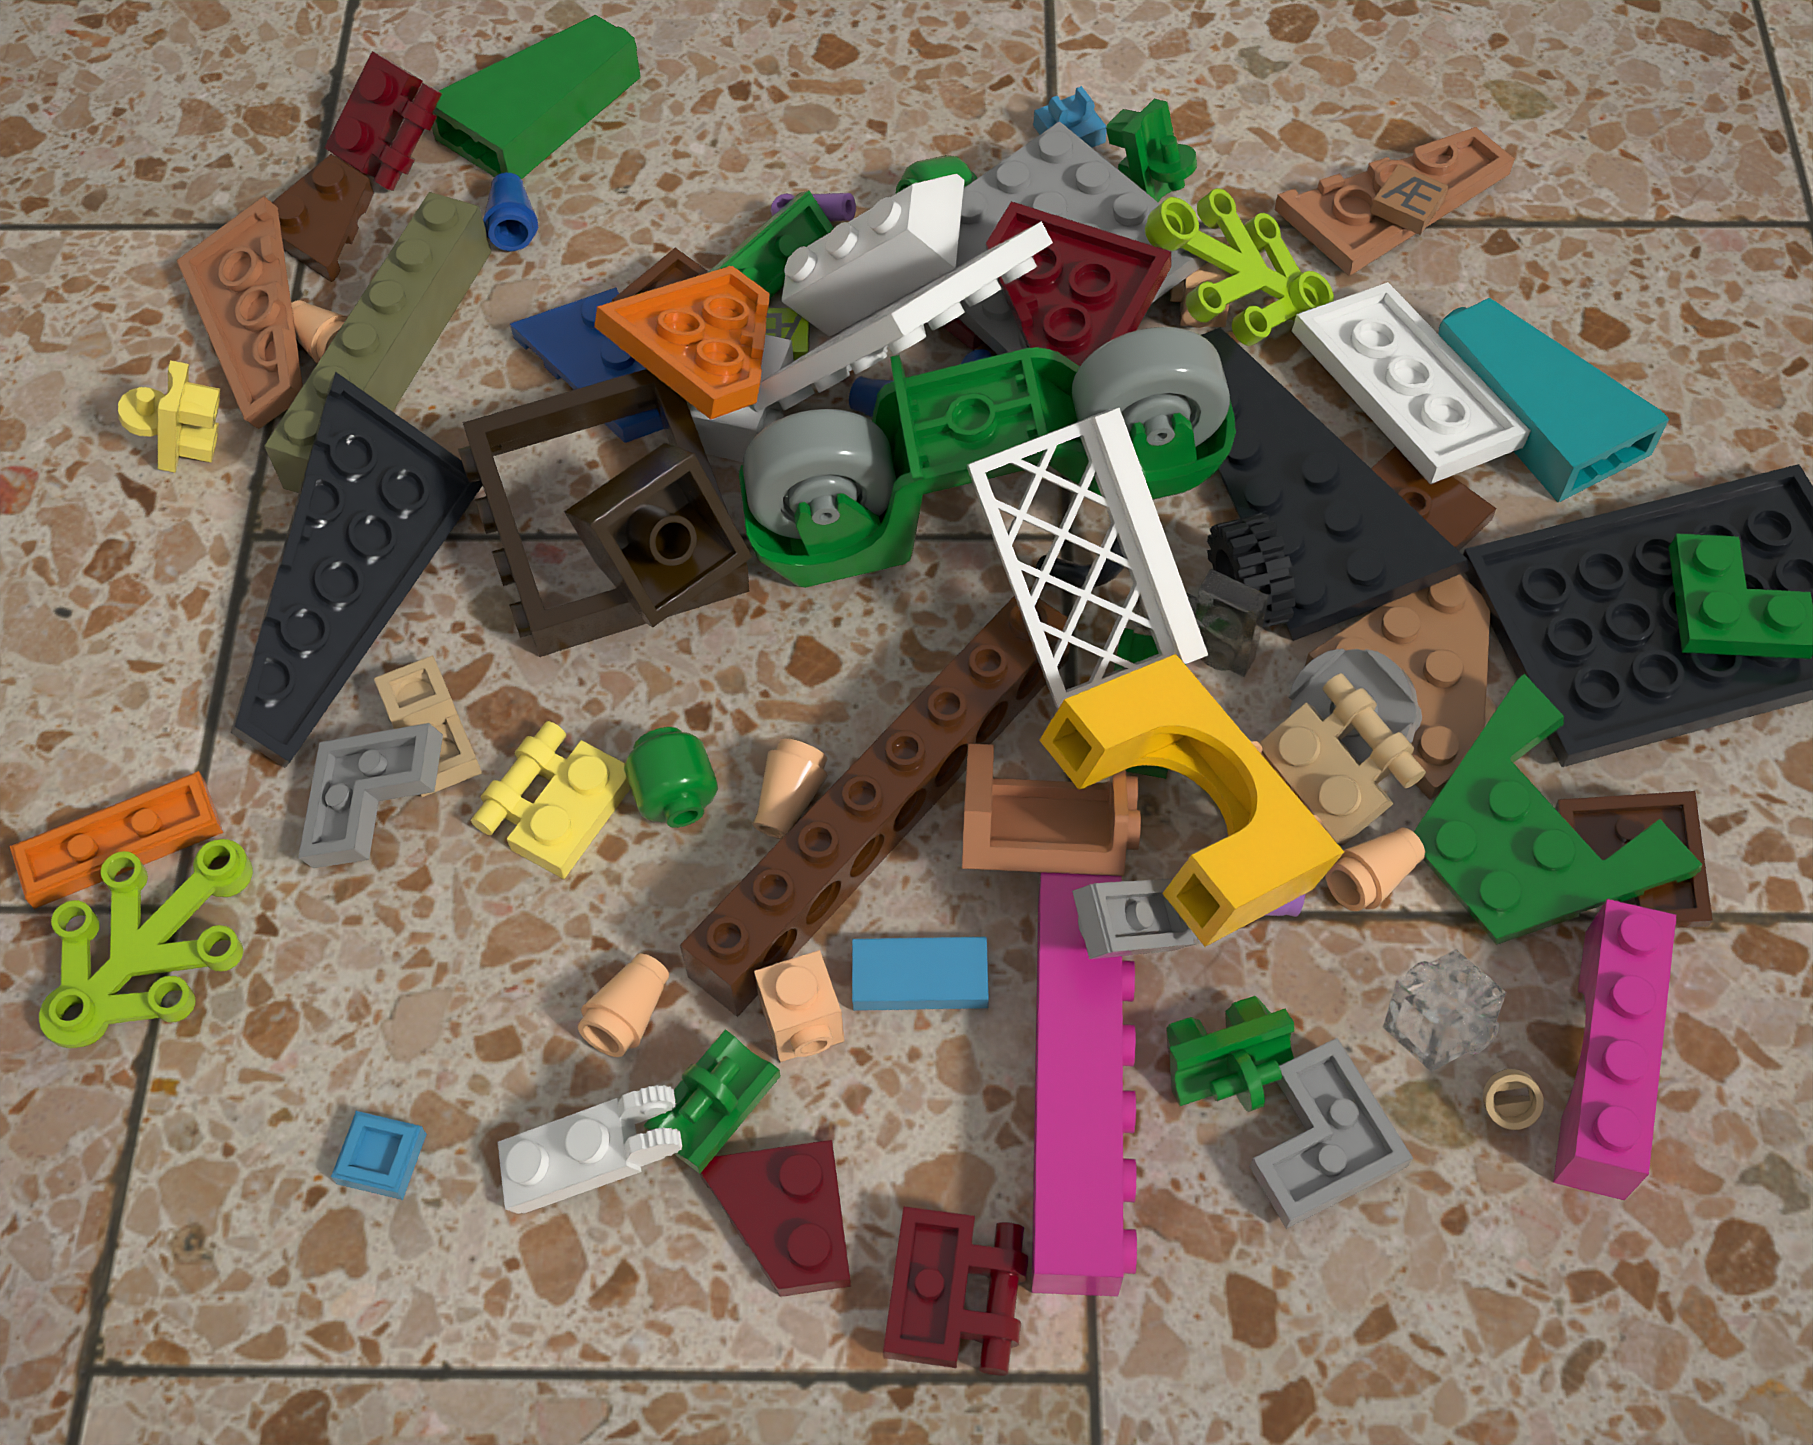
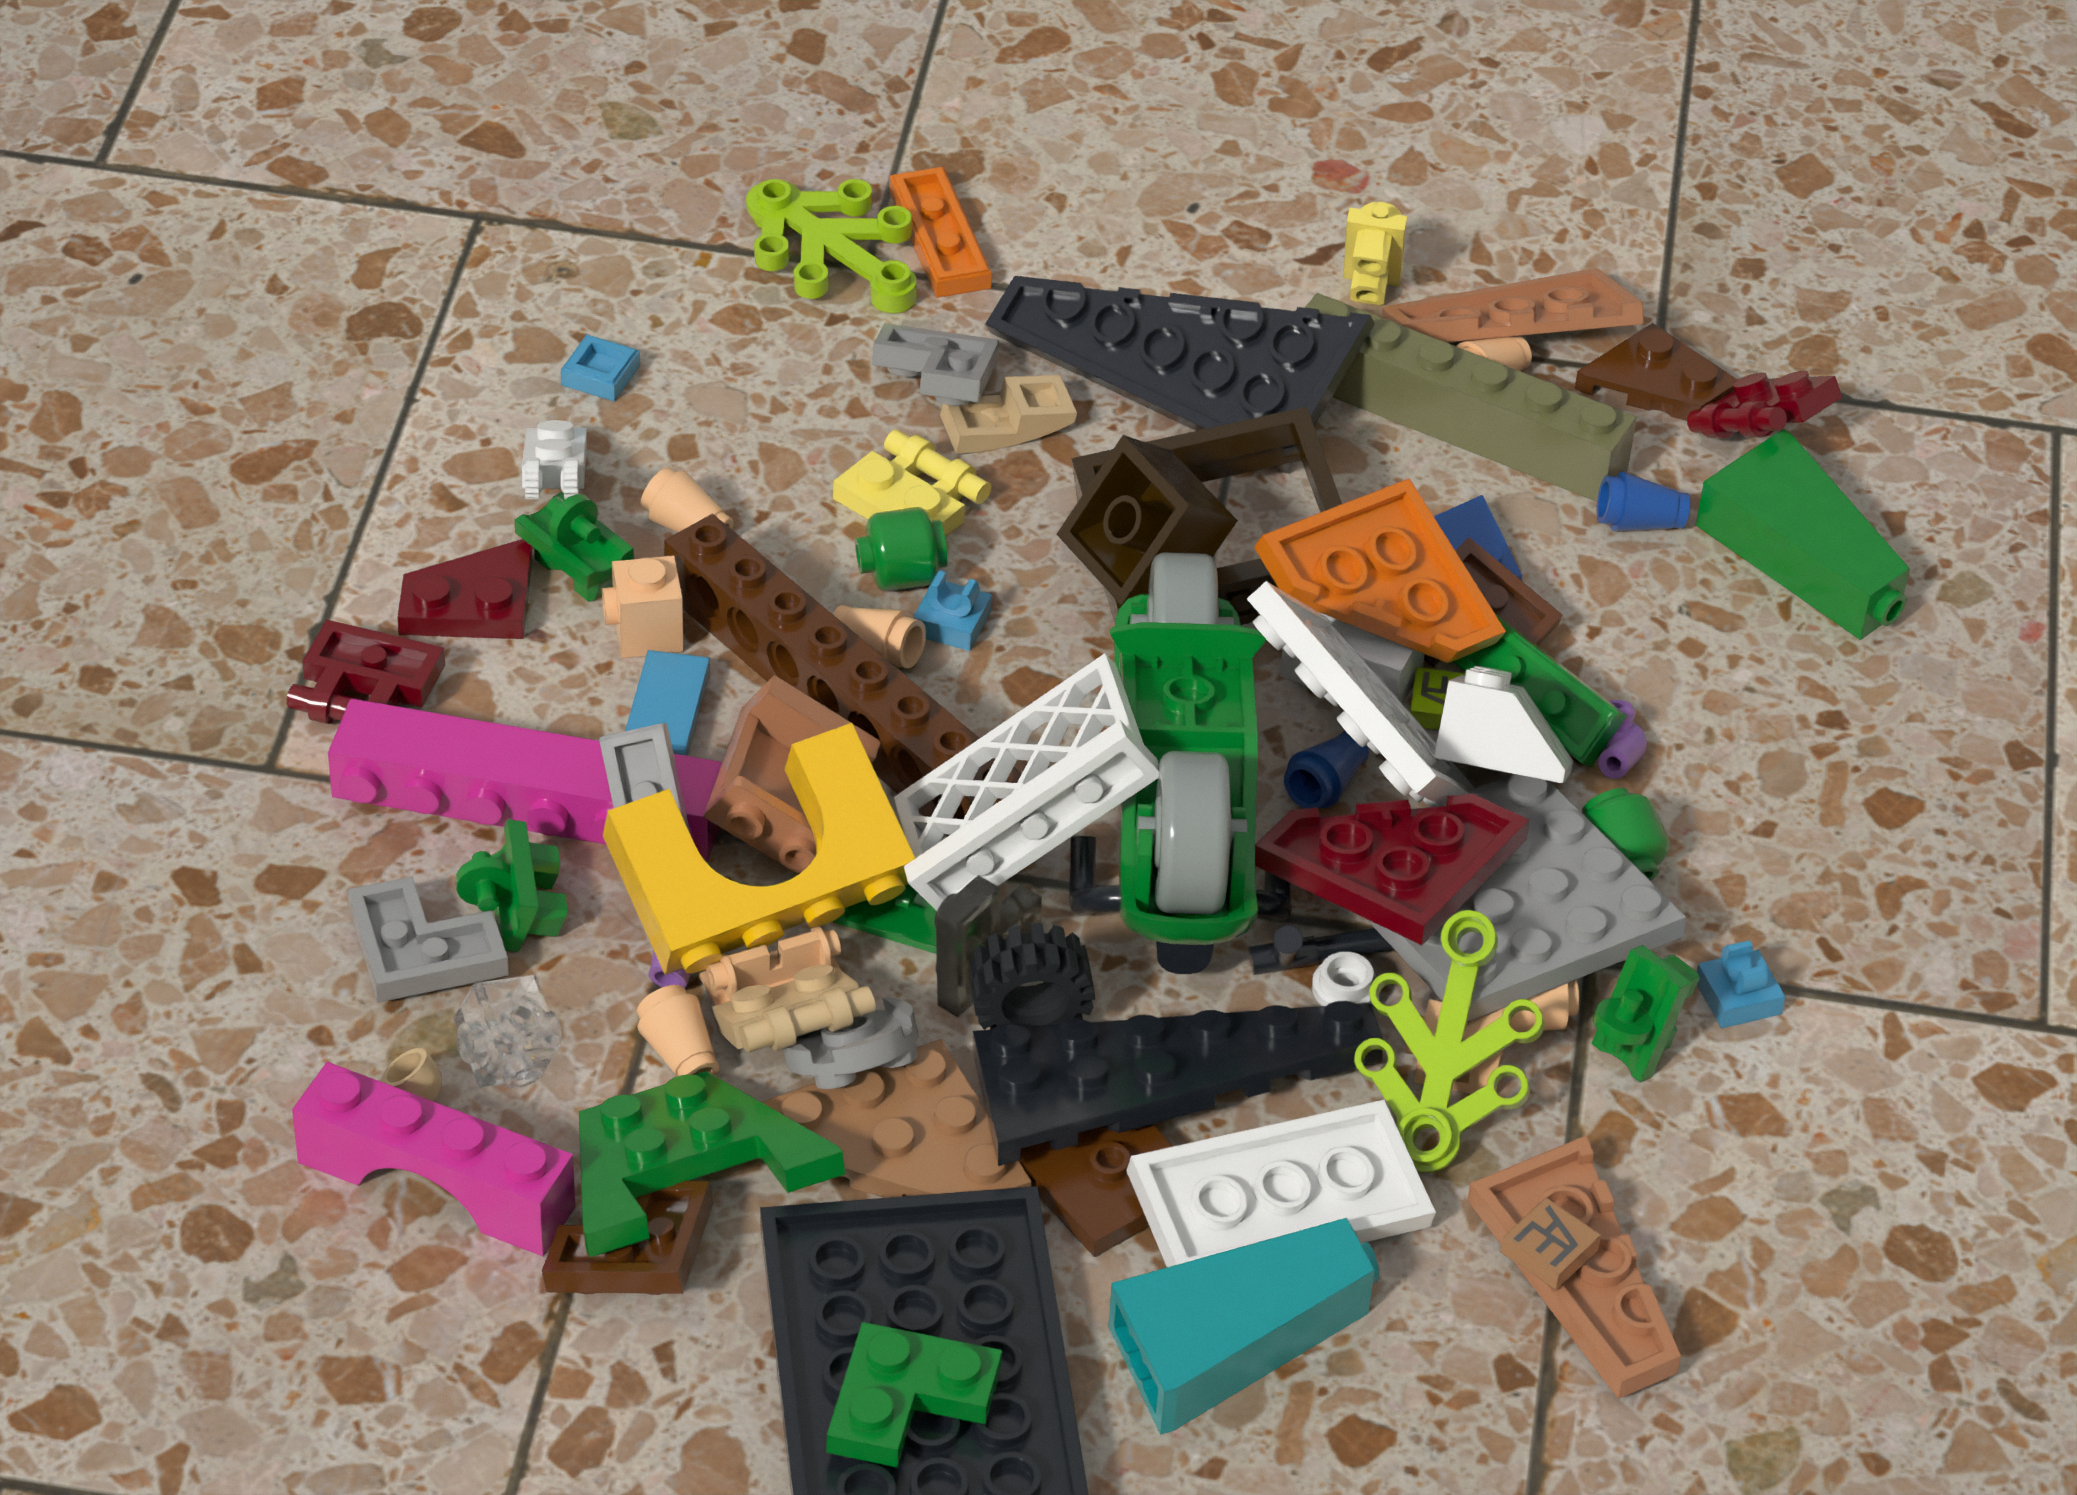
camera: 95 degrees right, 15 degrees down
none -> dark azure tile [914,570,992,651]

